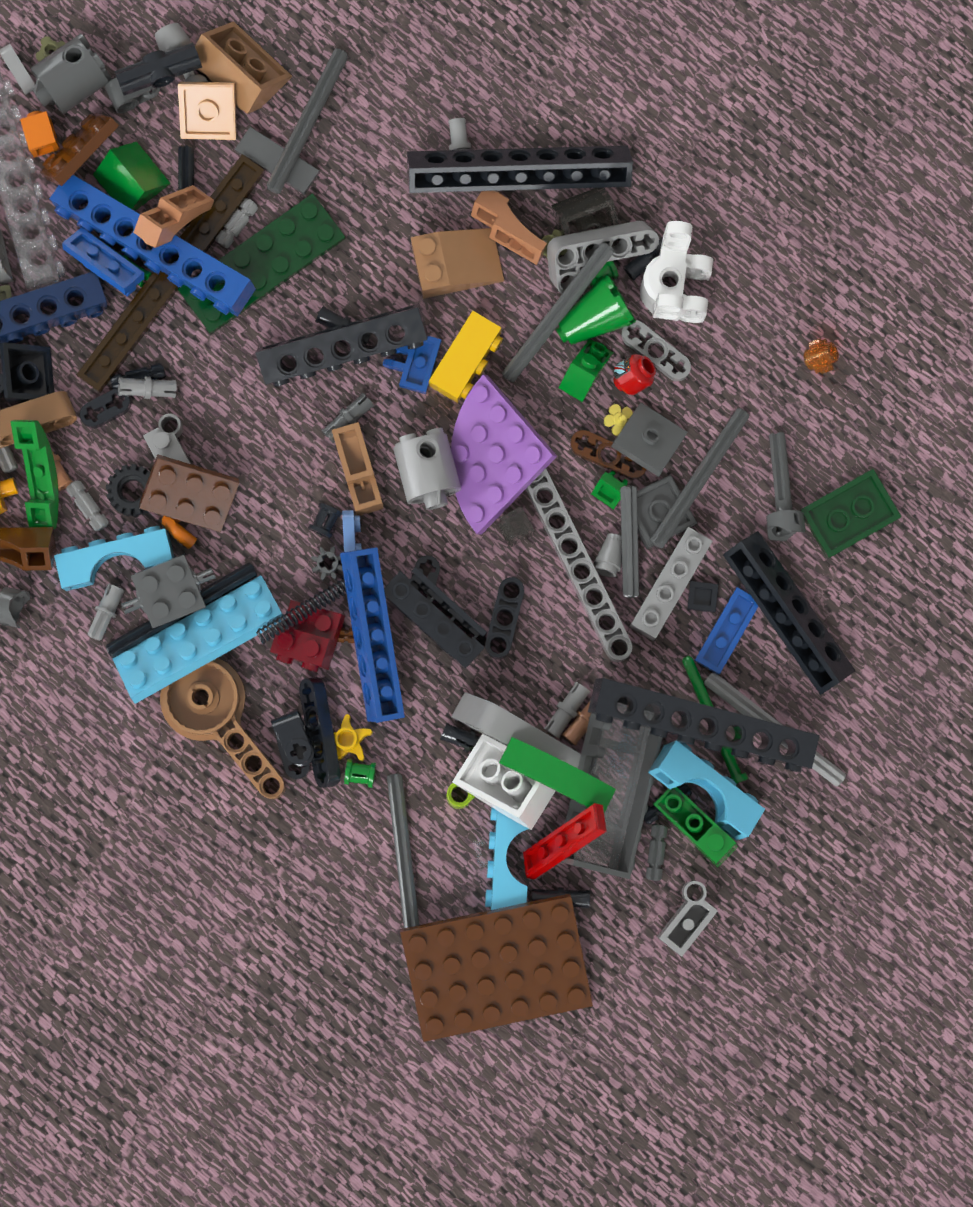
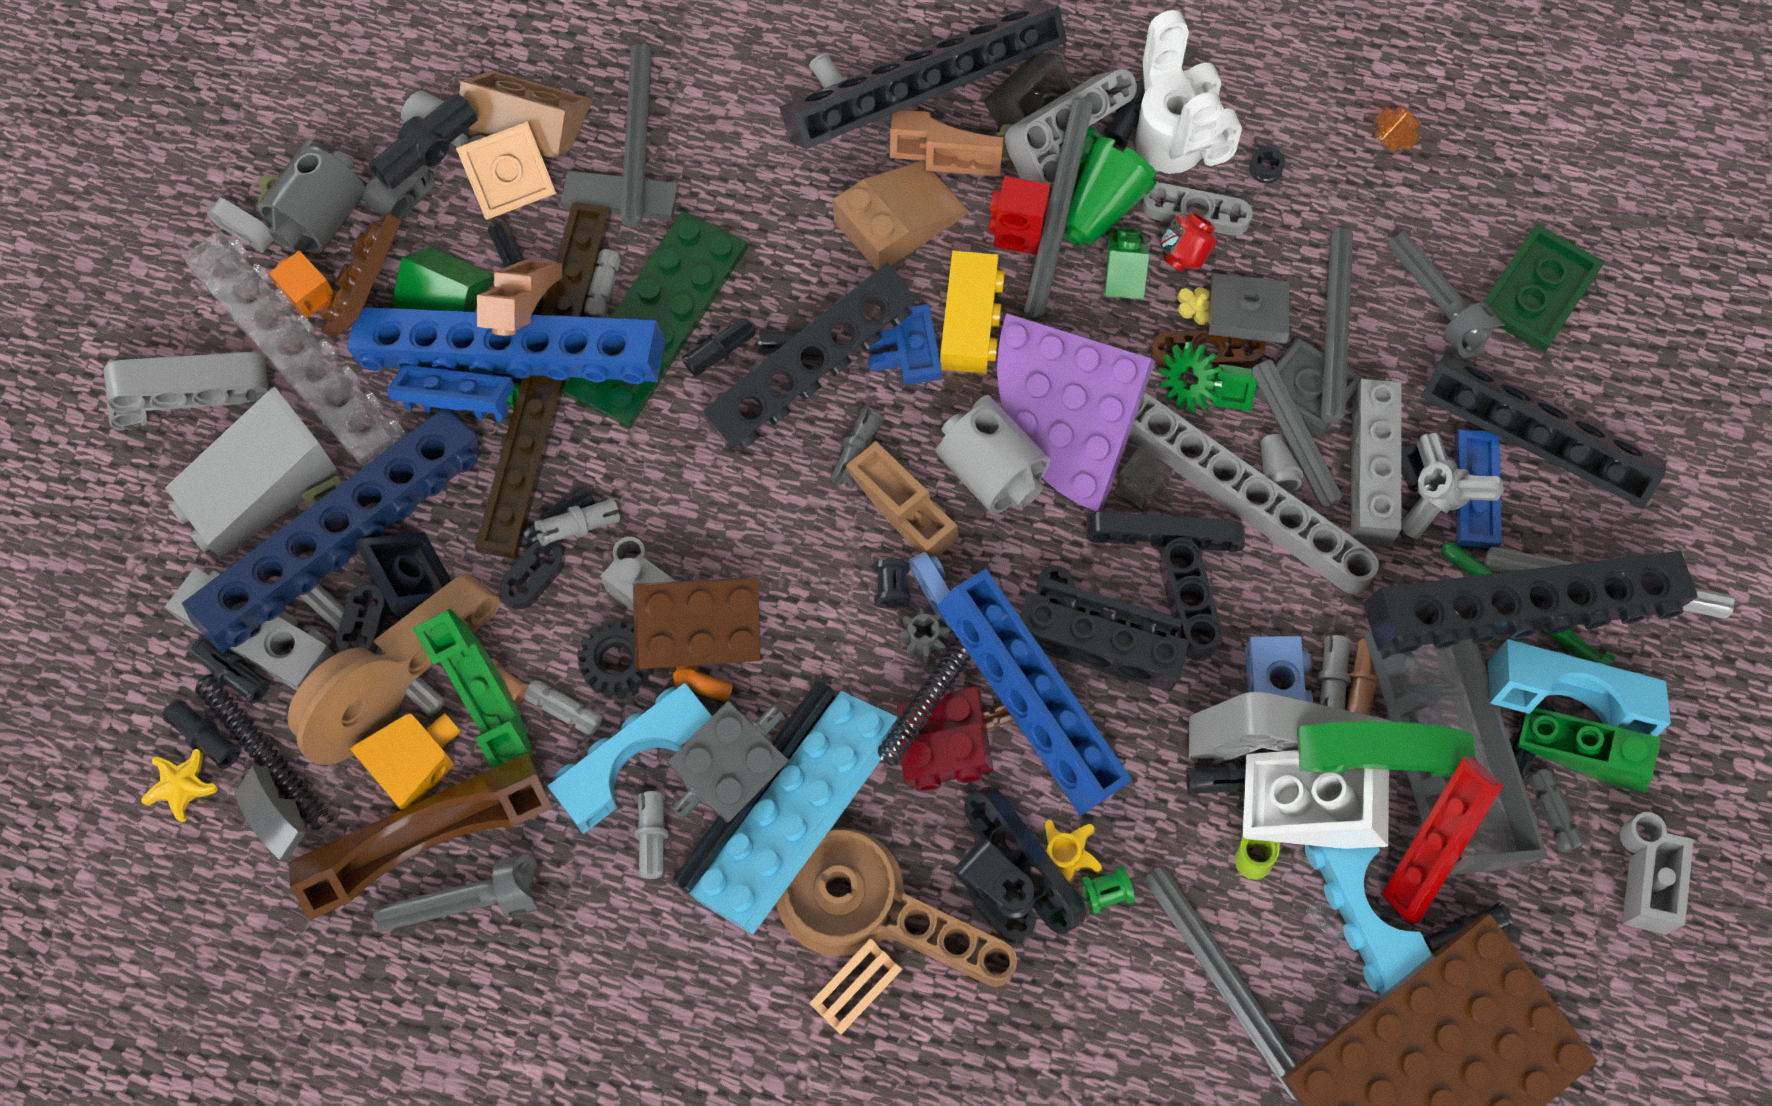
camera: 20 degrees left, 15 degrees down
none -> black axle [681,318,756,378]
none -> light nougat tile [809,938,902,1035]
none -> red brick [989,176,1050,255]
none -> black beam [1086,512,1245,552]
none -> green gear [1158,342,1224,413]
none -> medium blue brick [1245,636,1313,703]
none -> black bush [1249,147,1285,184]
none -> light grey bush [1401,433,1504,540]

